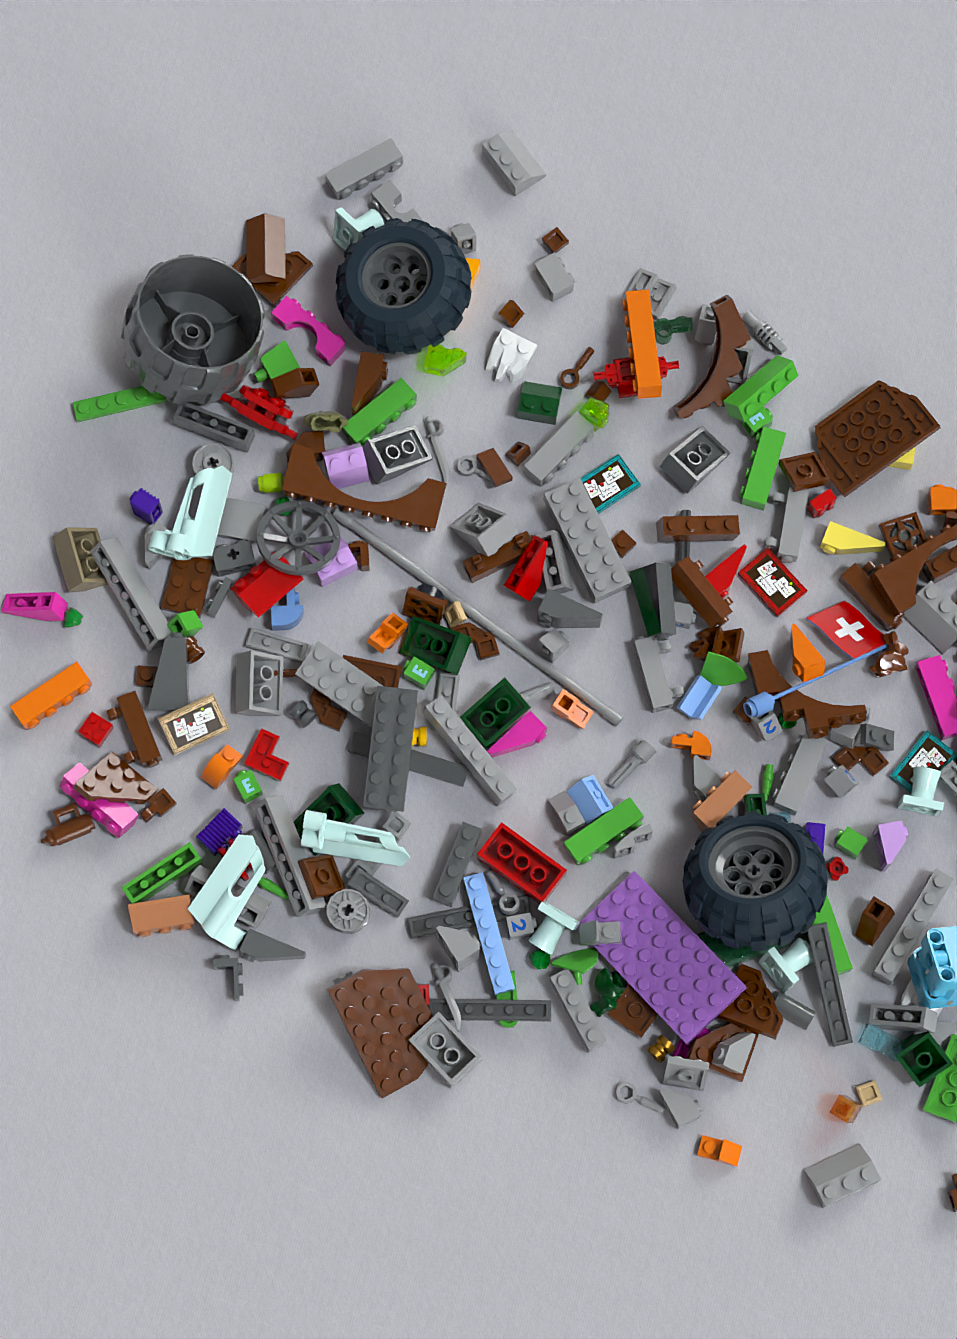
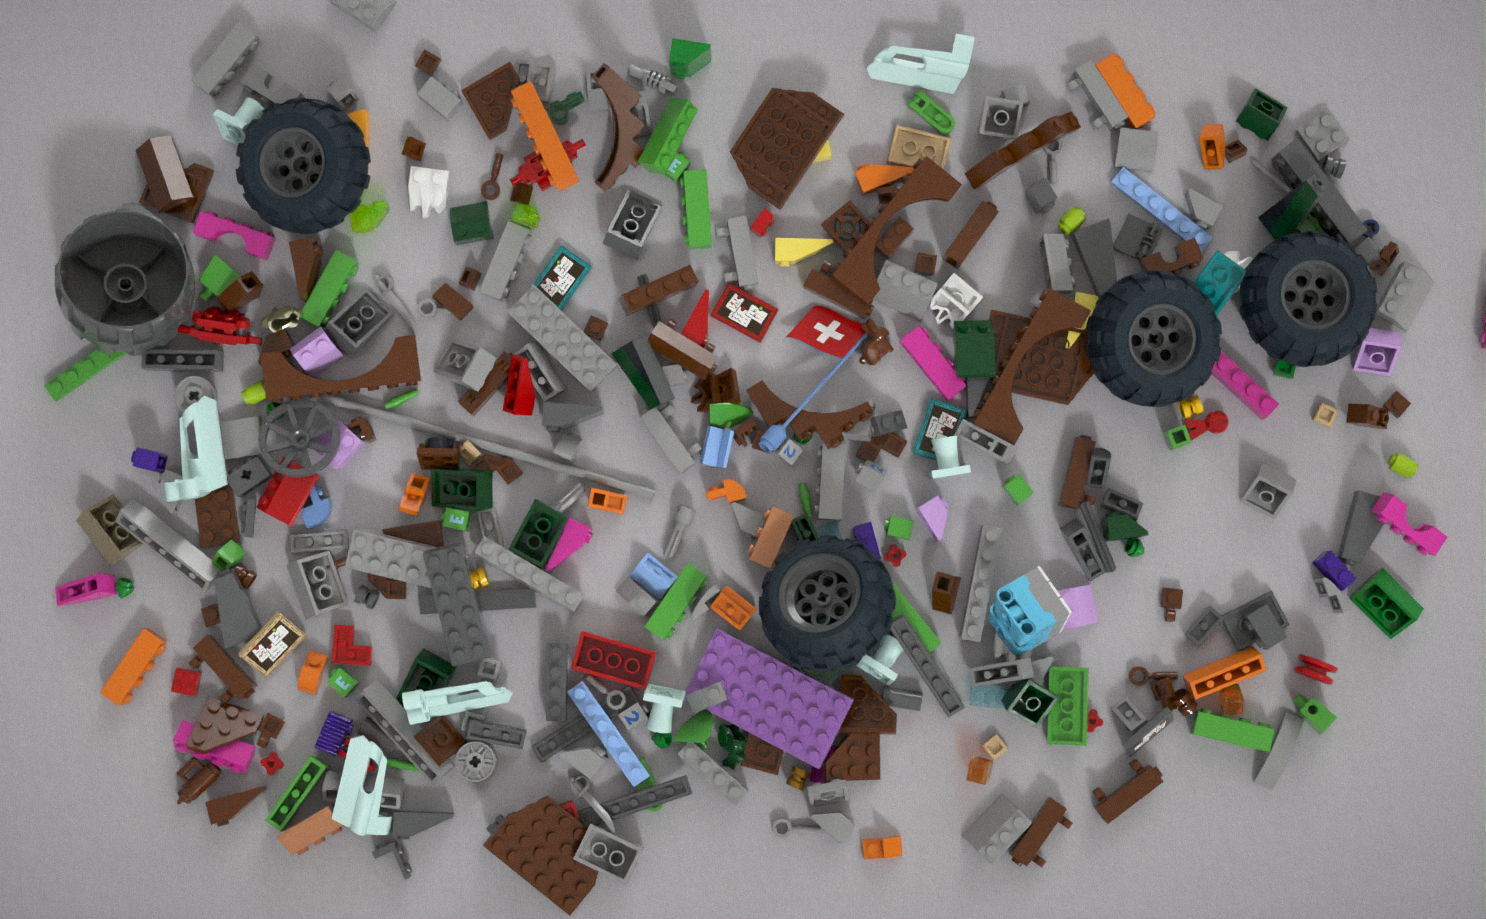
camera: 15 degrees left, 10 degrees up
light grey slope [712,1032,755,1074] -> none
reddish brown tile [779,452,831,492] -> none
orange slope [790,624,825,682] -> none
none -> reddish brown slope [205,785,266,827]
none -> red plate [260,752,284,775]
none -> bright green animal [384,389,419,410]
none -> reddish brown plate [461,62,520,140]
none -> green slope [669,38,712,79]
none -> orange plate [710,585,757,631]
none -> reddish brown bracket [733,418,757,448]
none -> reddish brown brick [1009,797,1073,868]

